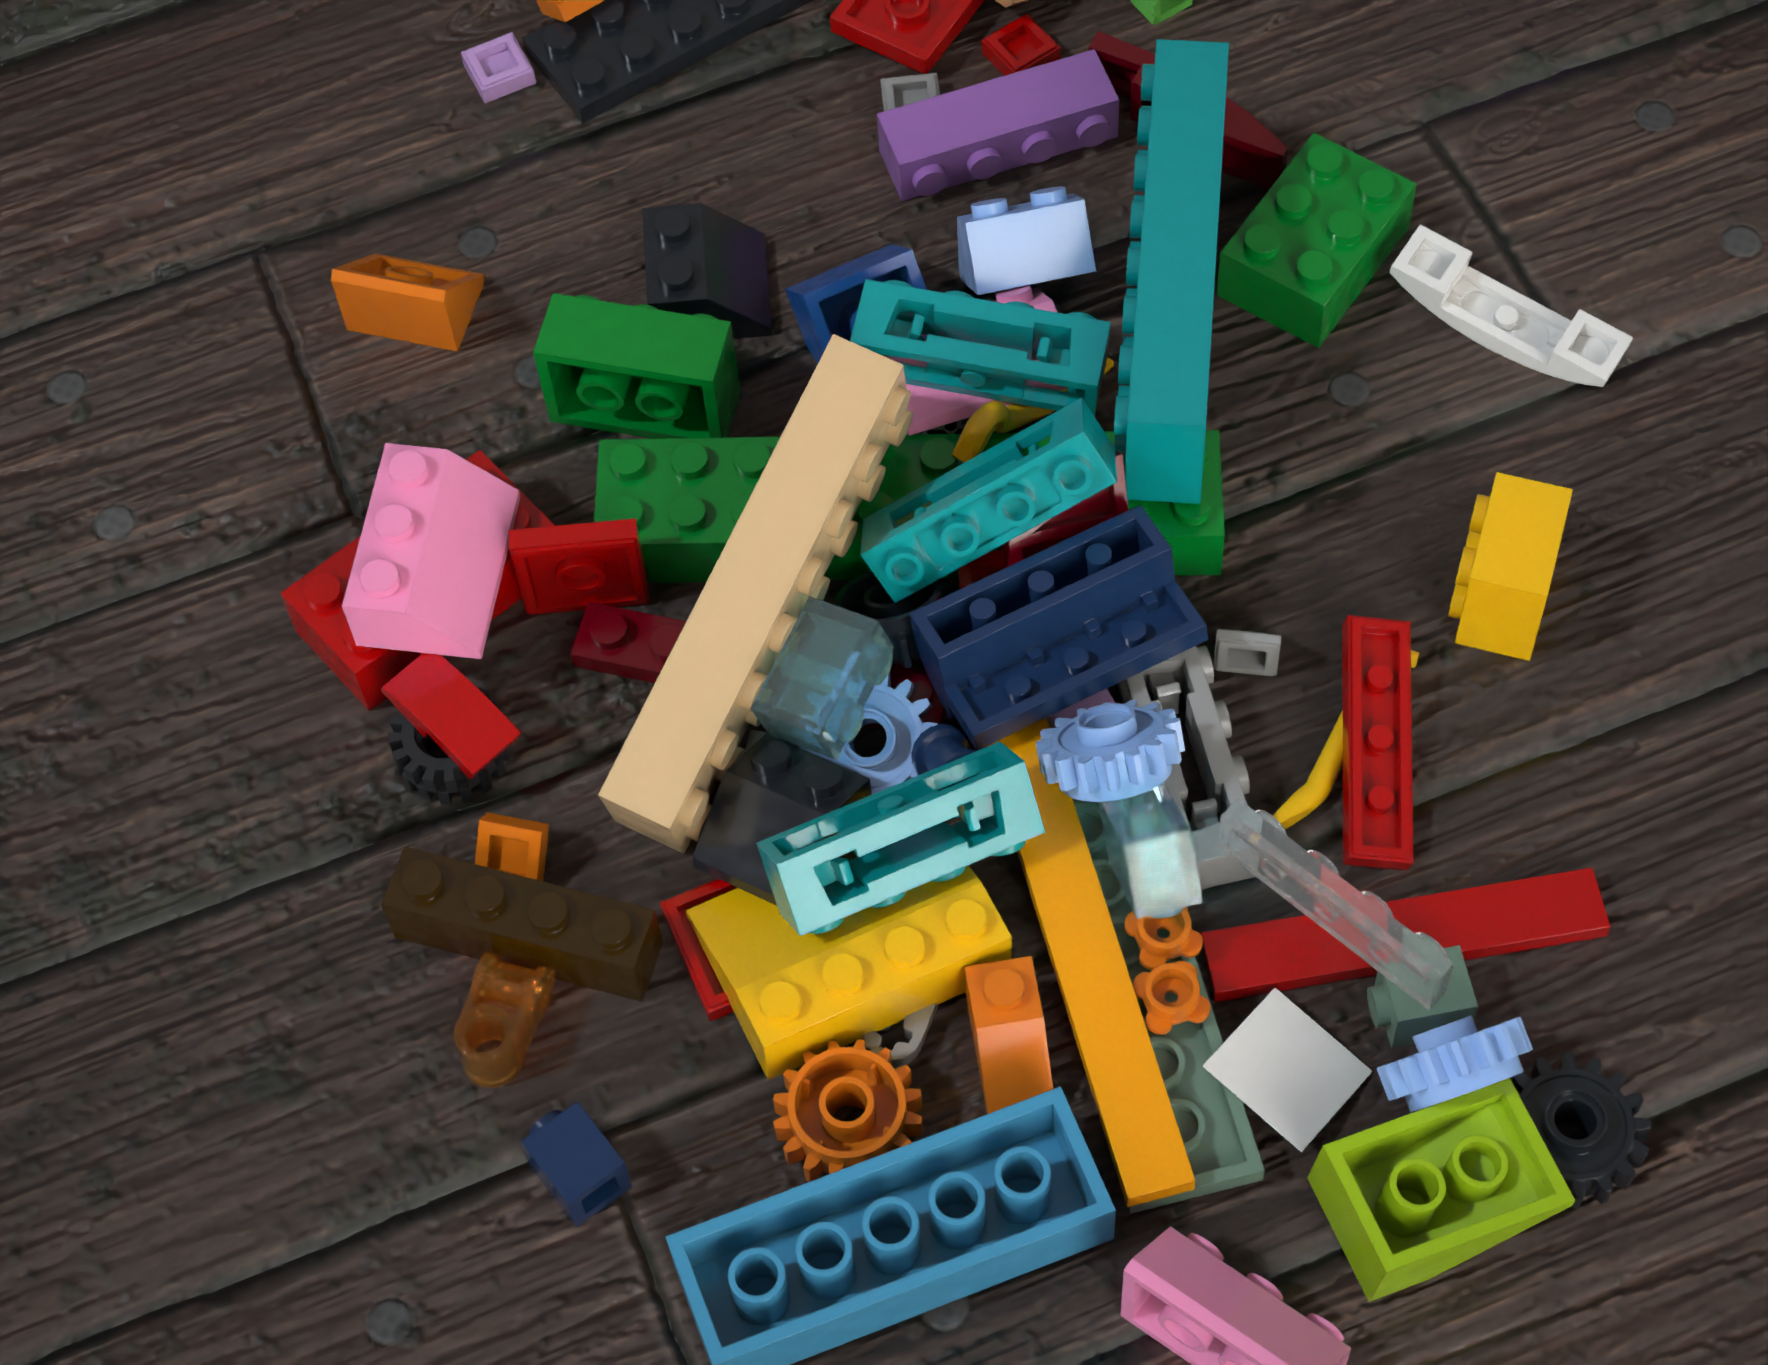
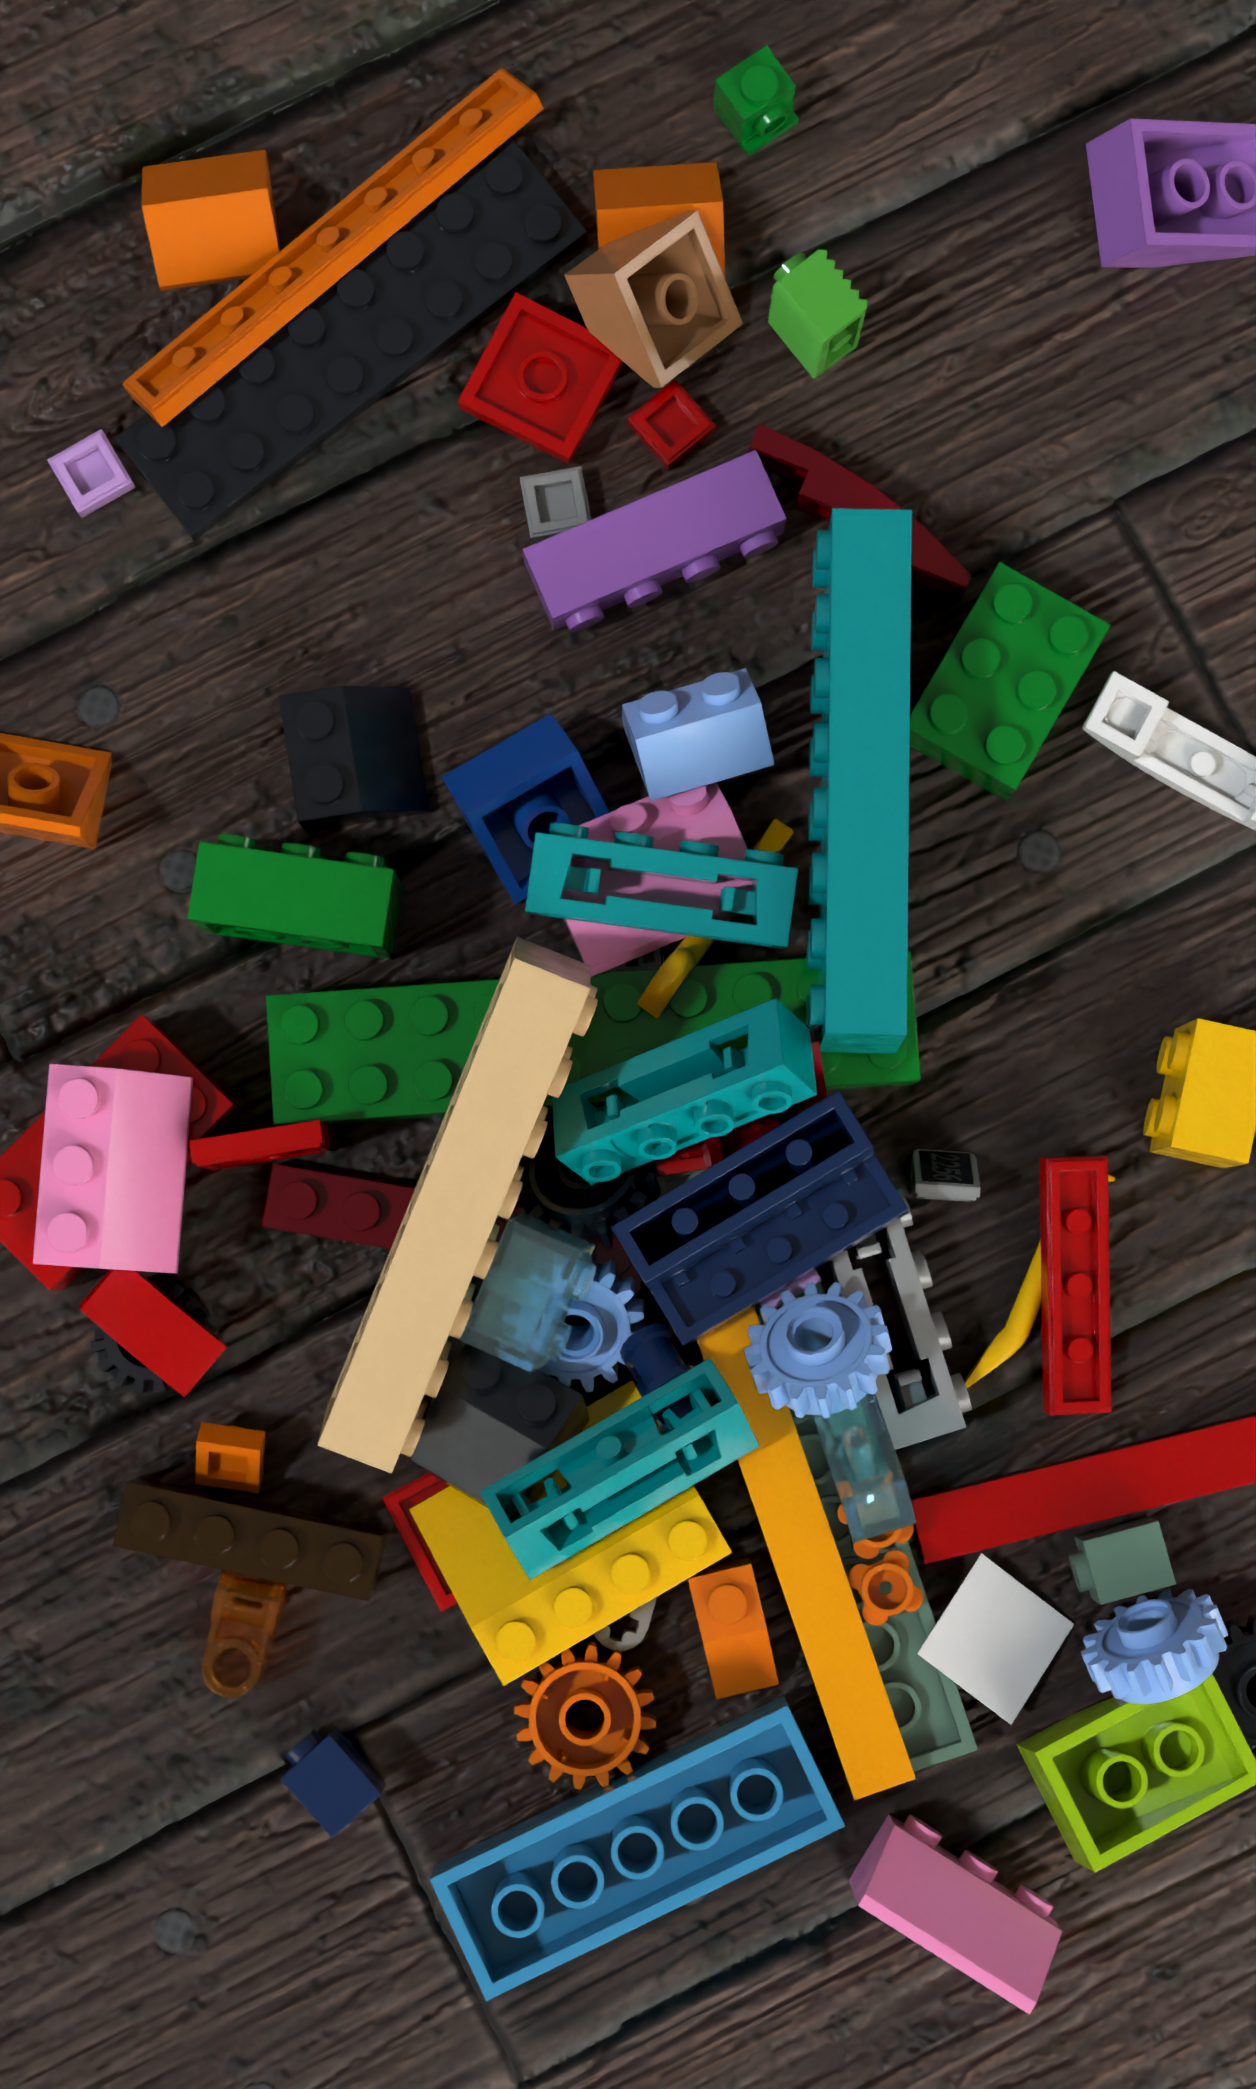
camera: 10 degrees left, 25 degrees up
clear plate [1217,799,1454,1010] -> none

